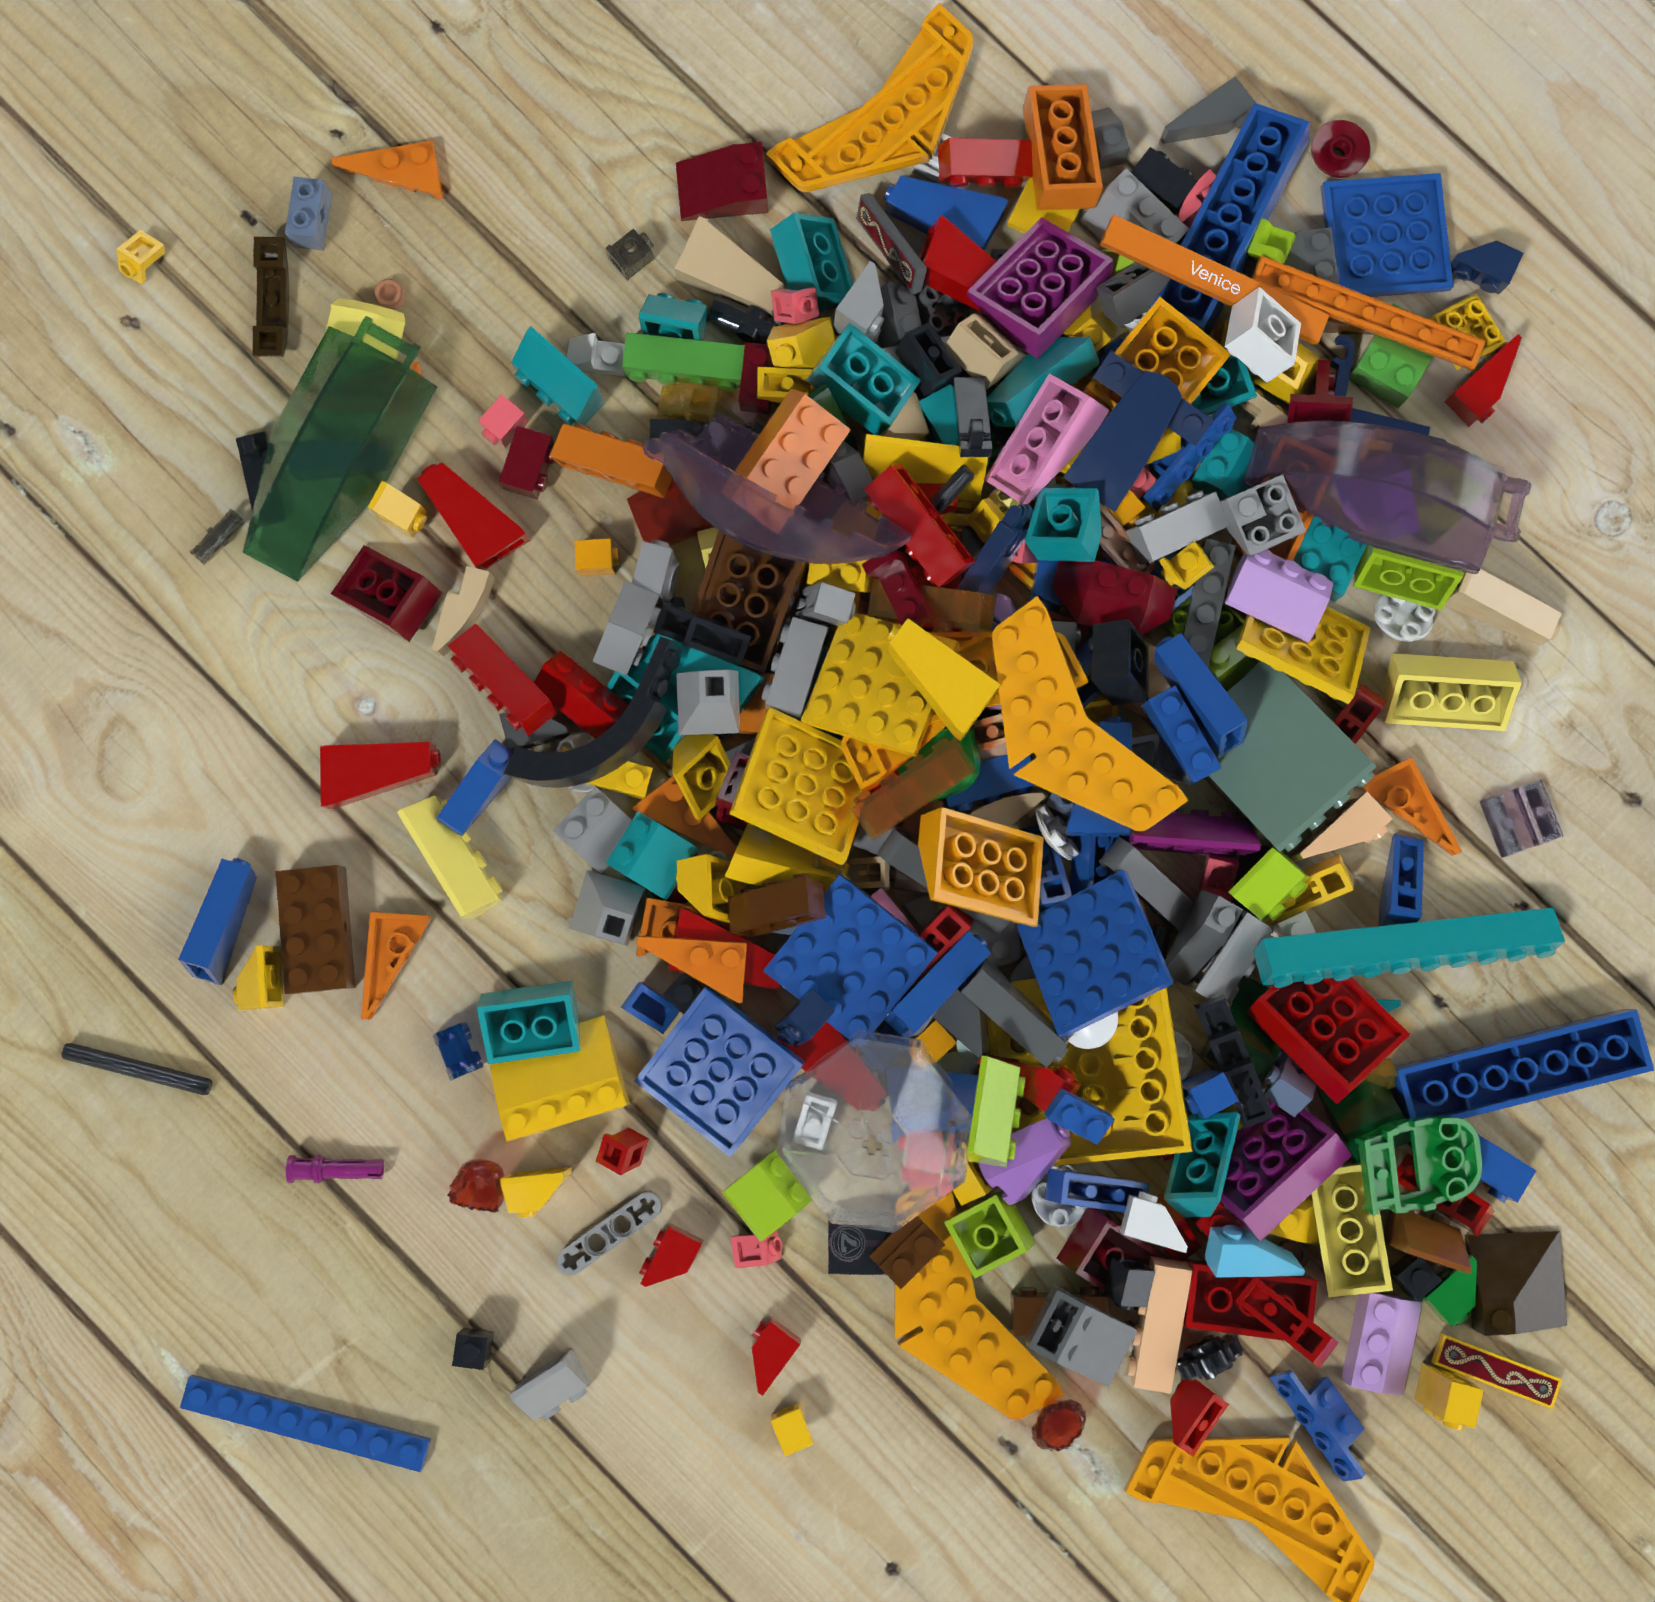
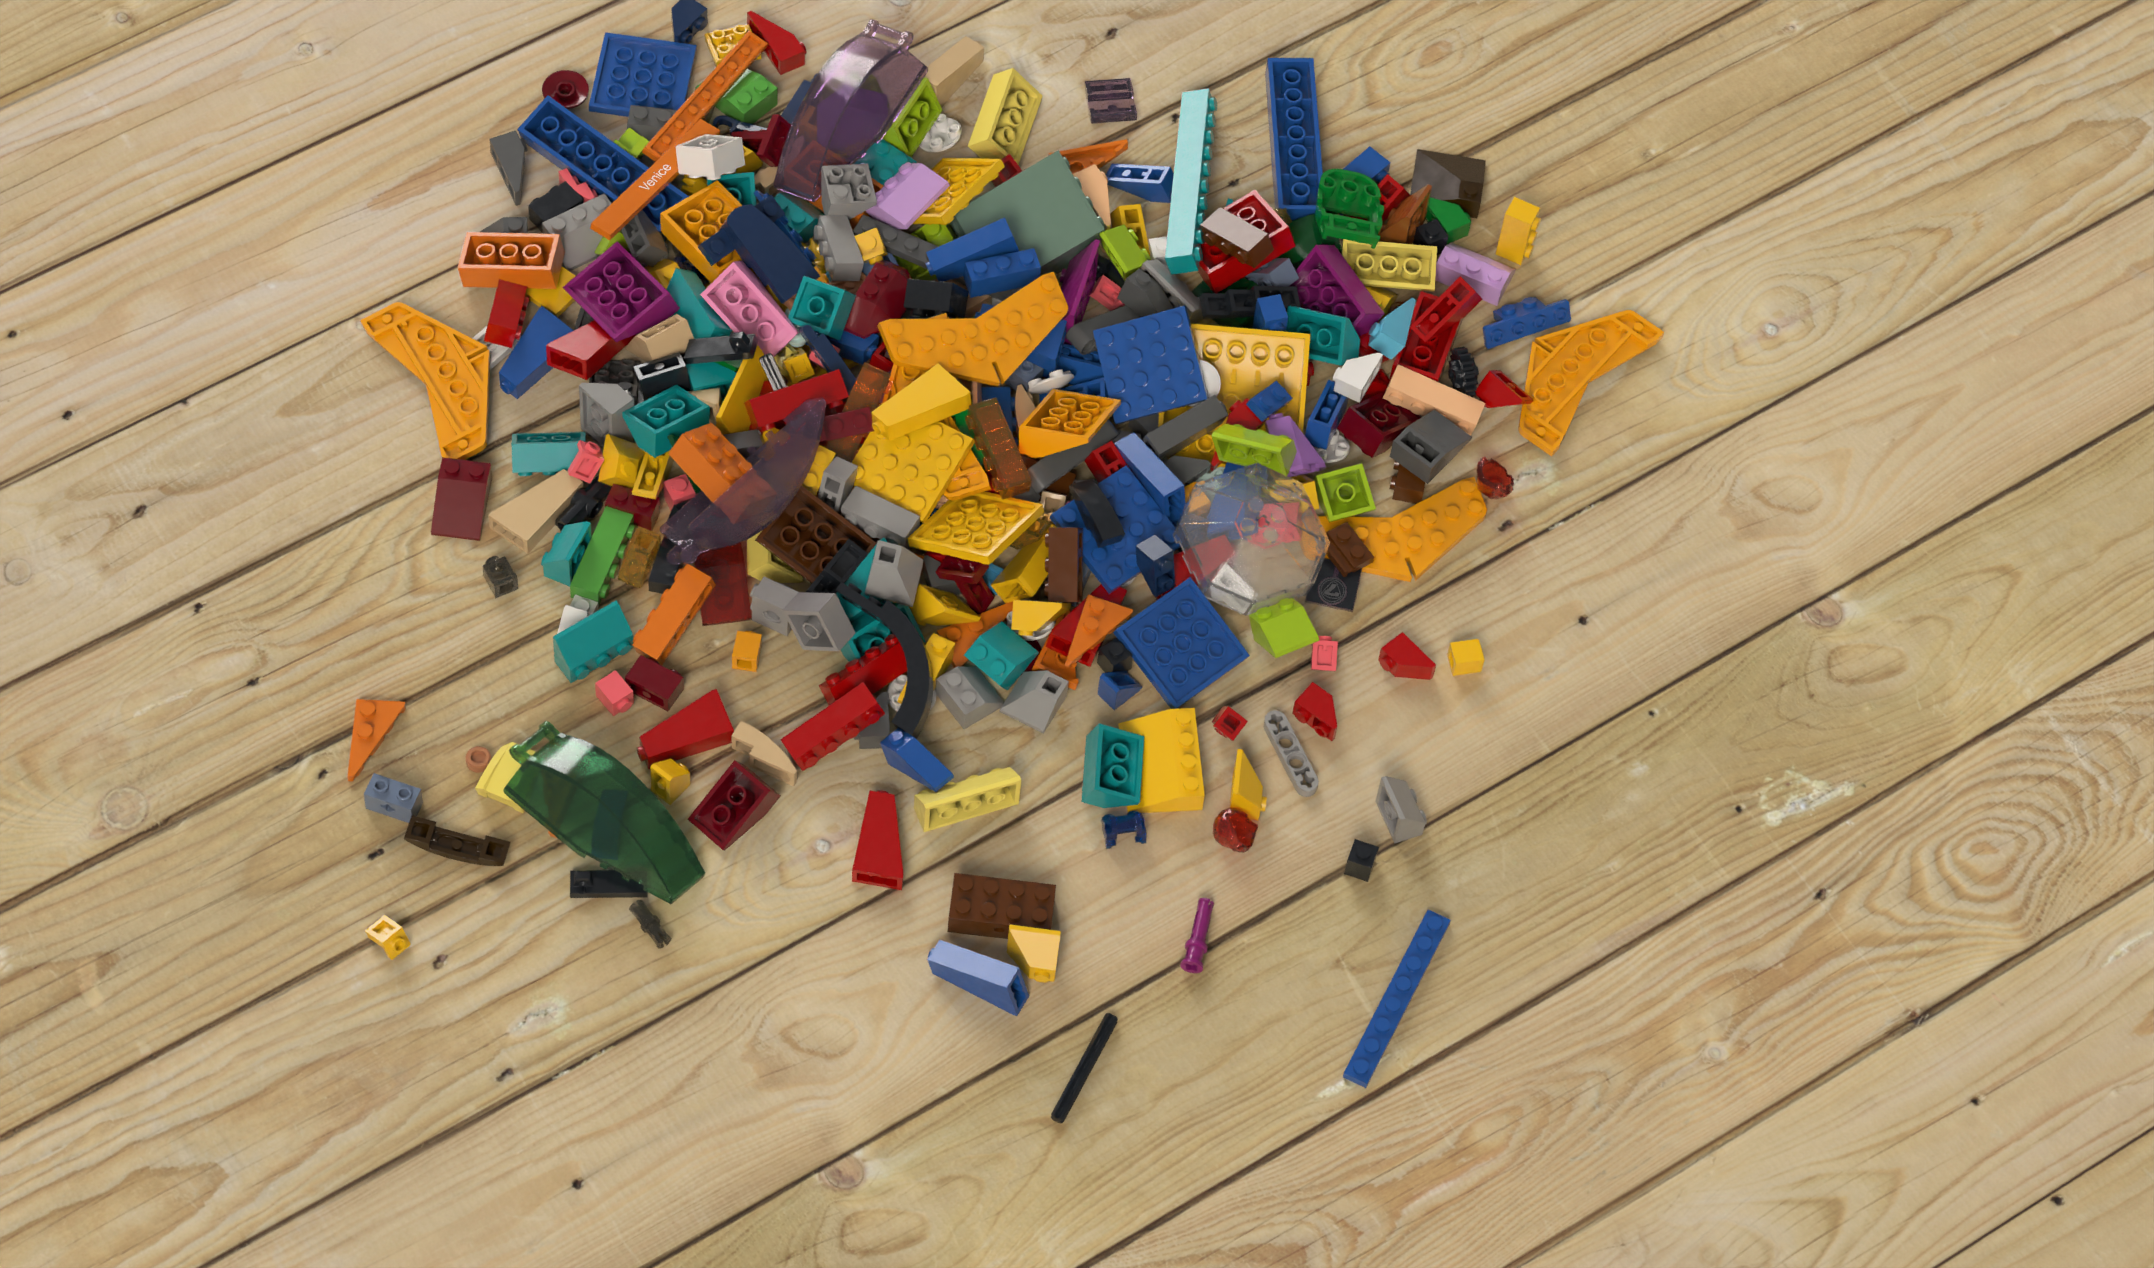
camera: 85 degrees left, 25 degrees down
orange wing [361,912,431,1020] -> none
tile [856,193,927,294] -> none
black brick [1104,1257,1155,1310] -> none
tile [1431,1333,1562,1410] -> none
none -> black slope [1069,479,1125,548]
none -> brick [1200,207,1274,268]

